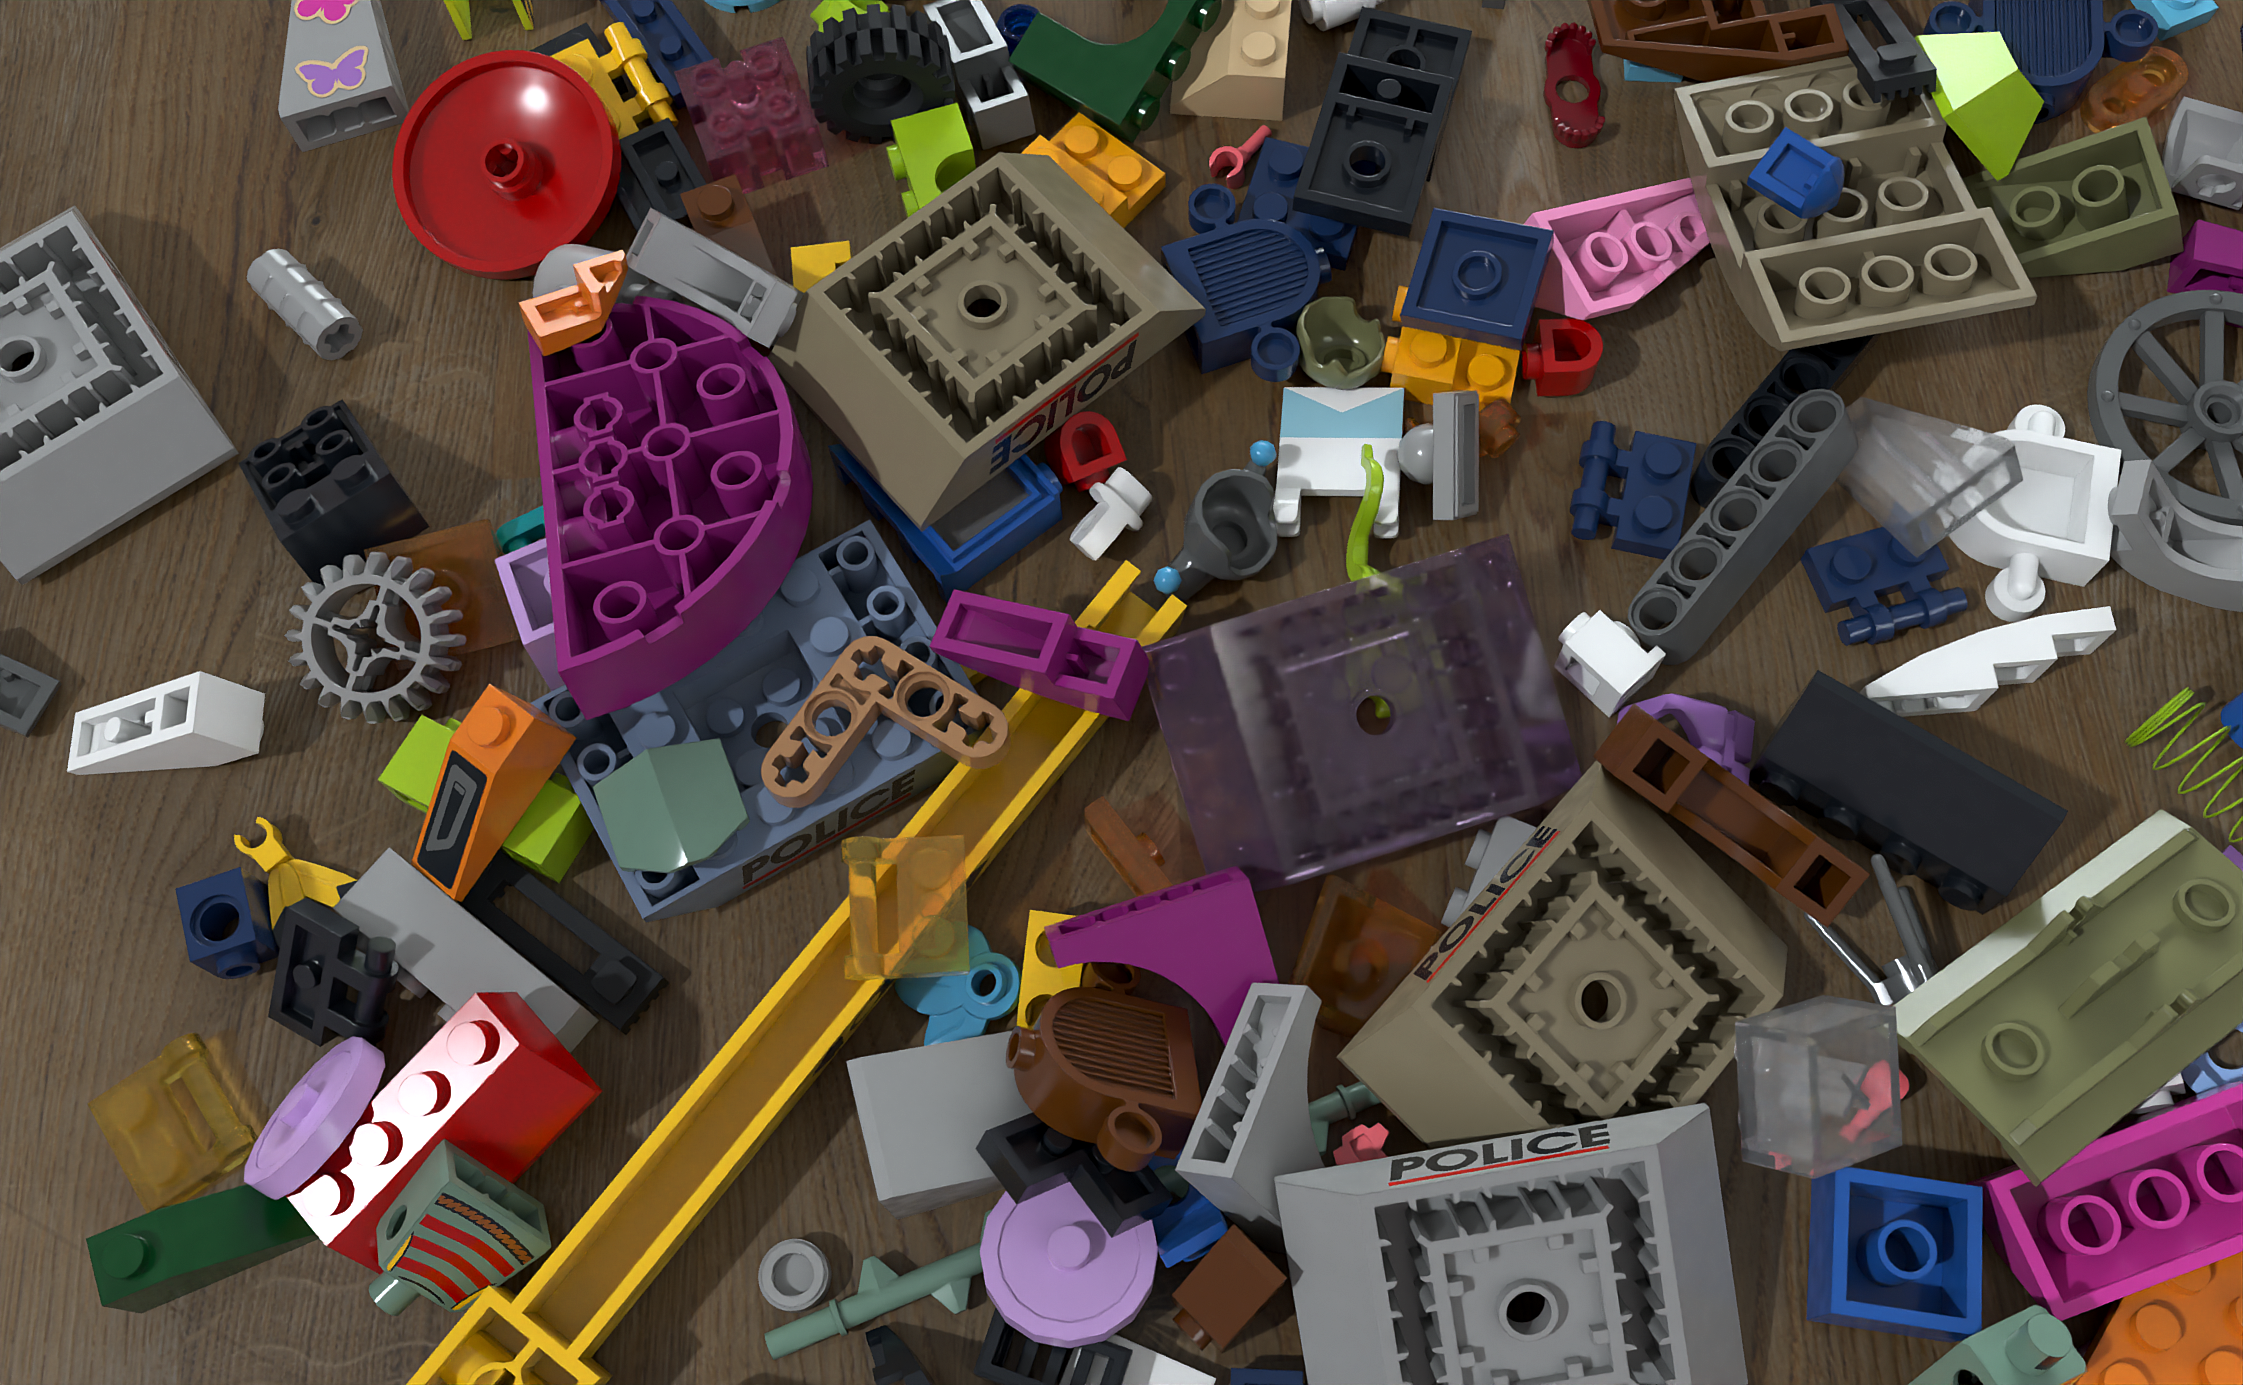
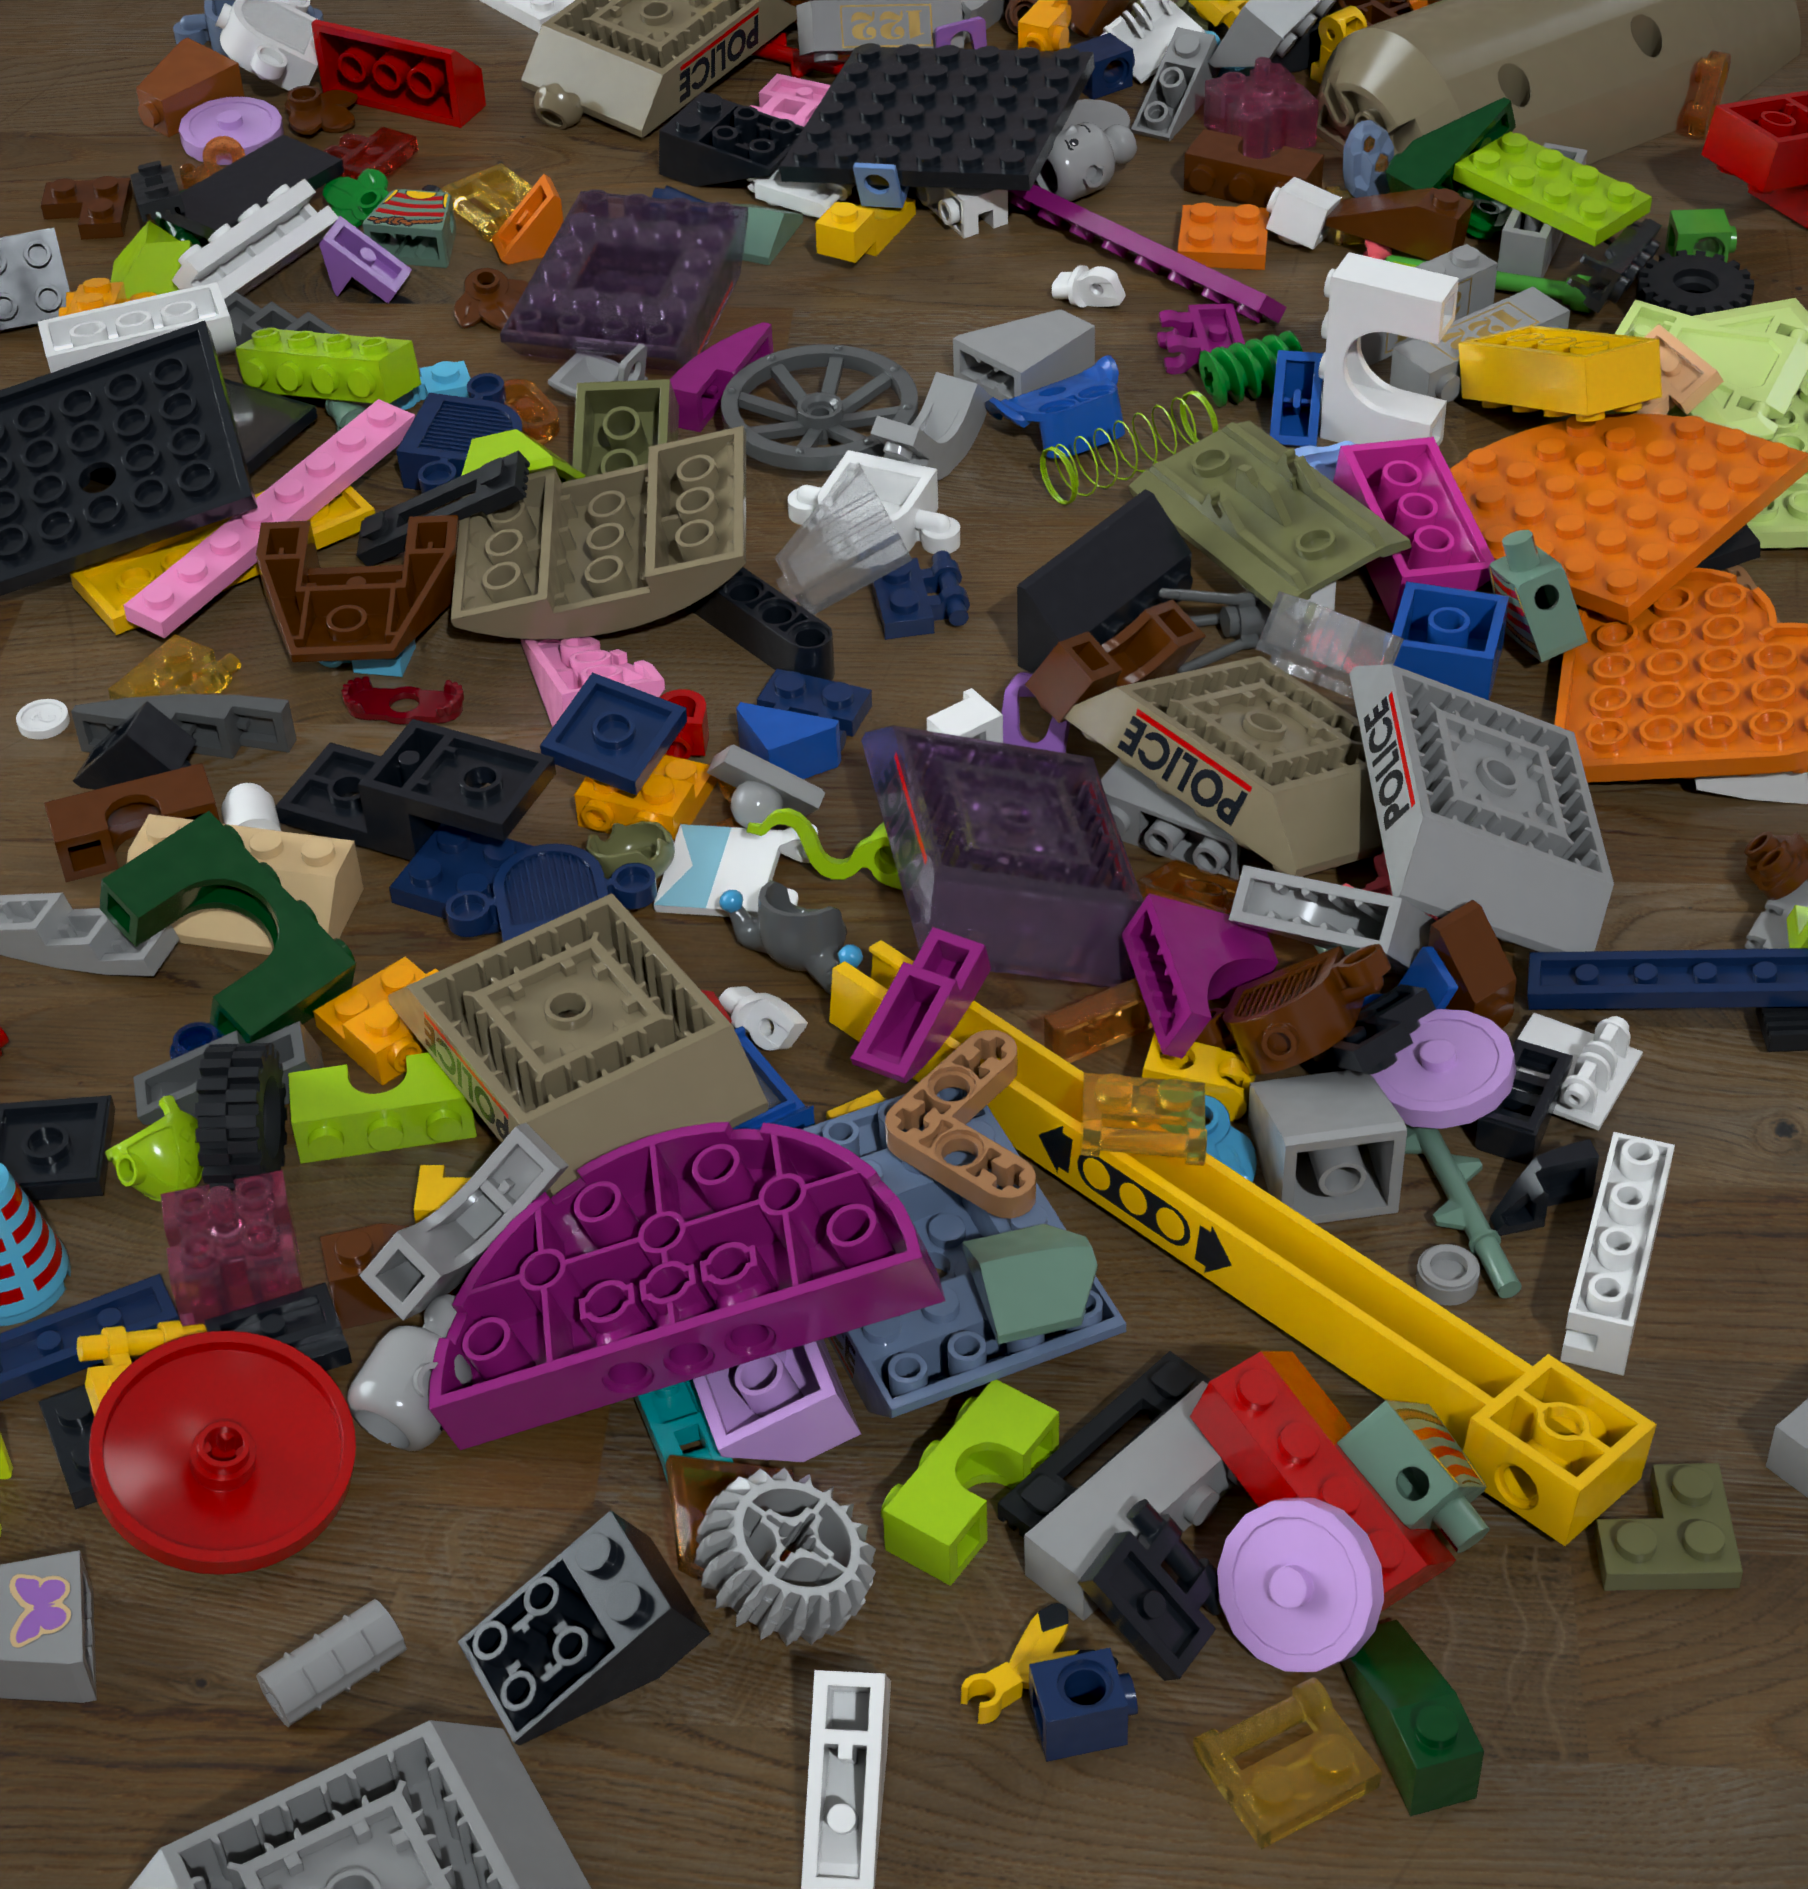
camera: 85 degrees left, 25 degrees down
orange slope [411,684,577,902] -> none
orange slope [519,250,628,356] -> none
coral hand [1209,125,1272,189] -> none
dark grey beam [1628,389,1858,665] -> none
blue plate [1747,127,1844,219] -> none
white slope [1860,606,2116,717] -> none
none -> blue slope [736,702,841,779]

